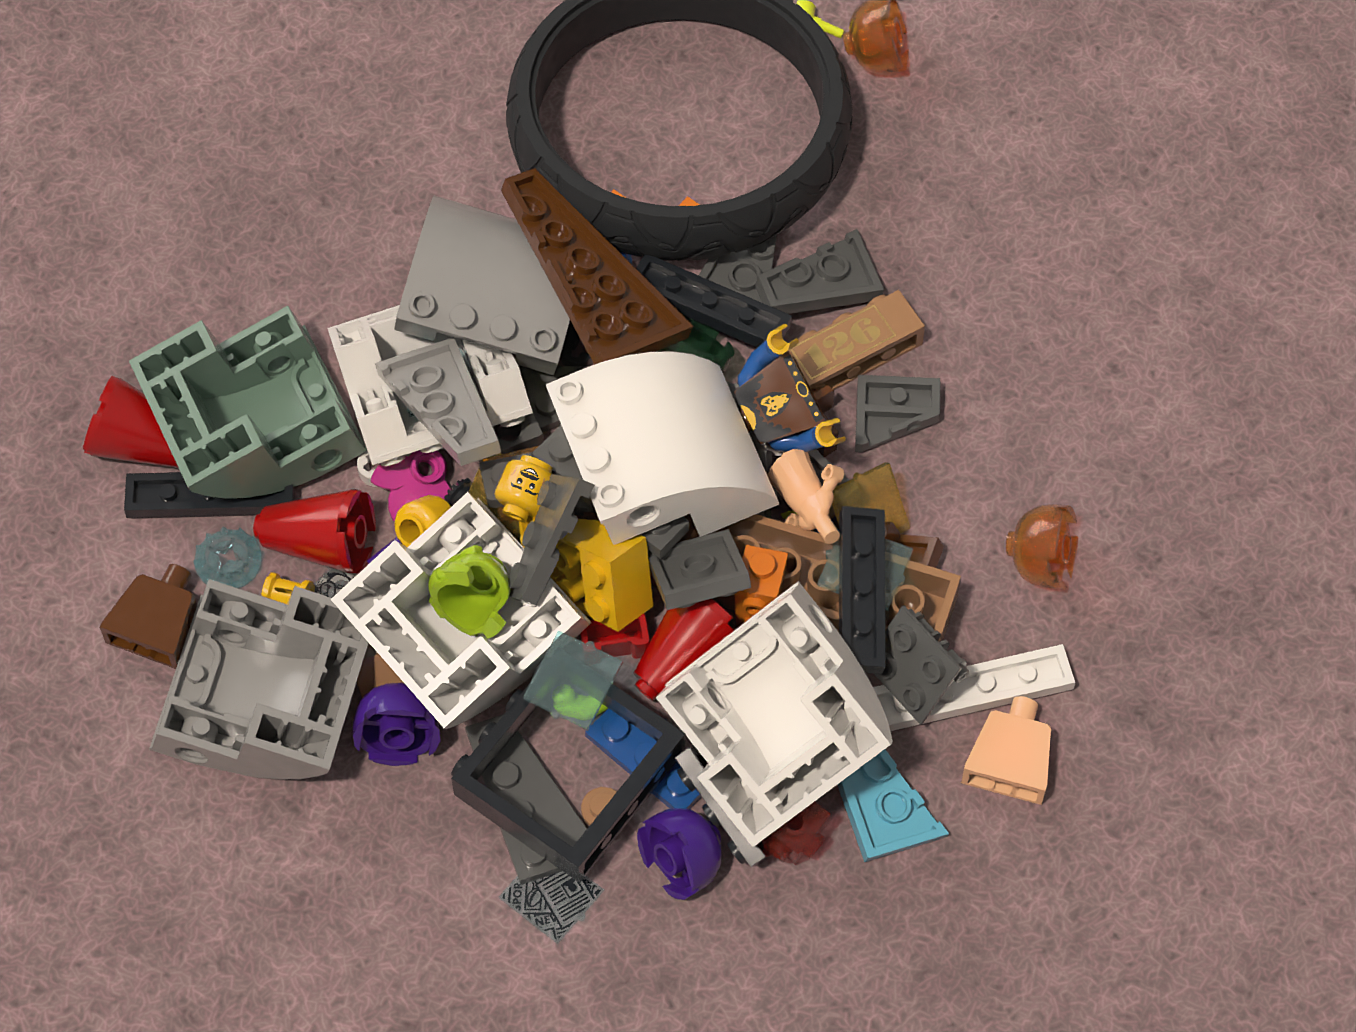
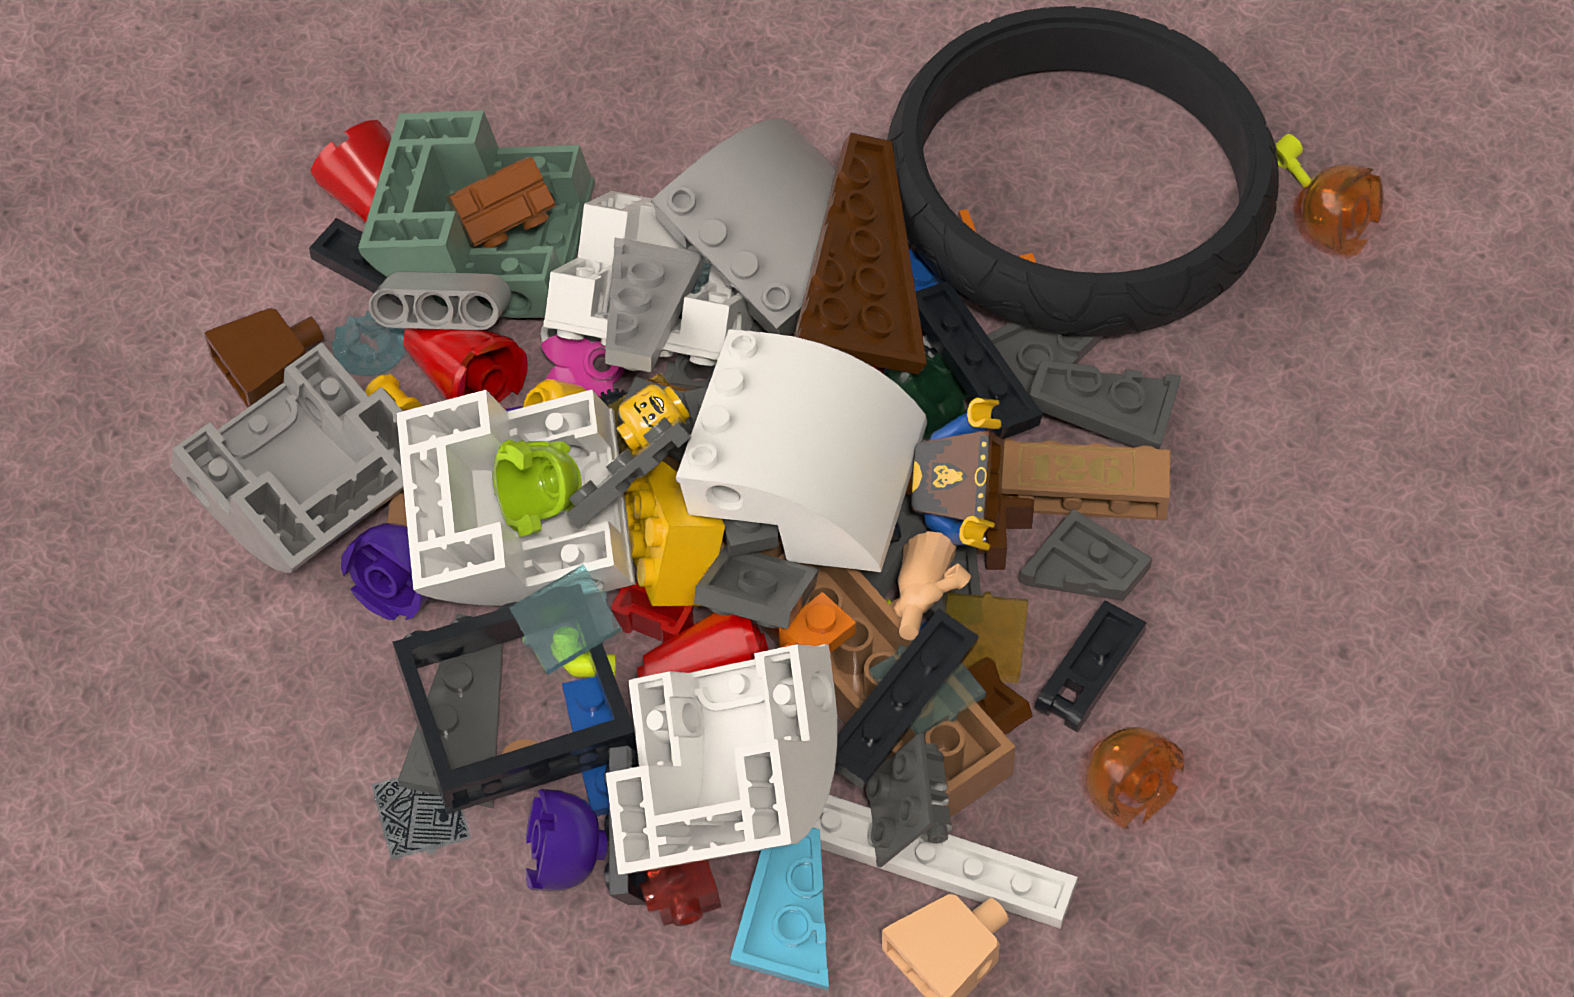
camera: 35 degrees right, 5 degrees down
none -> light grey beam [369,272,511,330]
none -> dark orange brick [446,156,556,248]
none -> black plate [1035,600,1147,732]

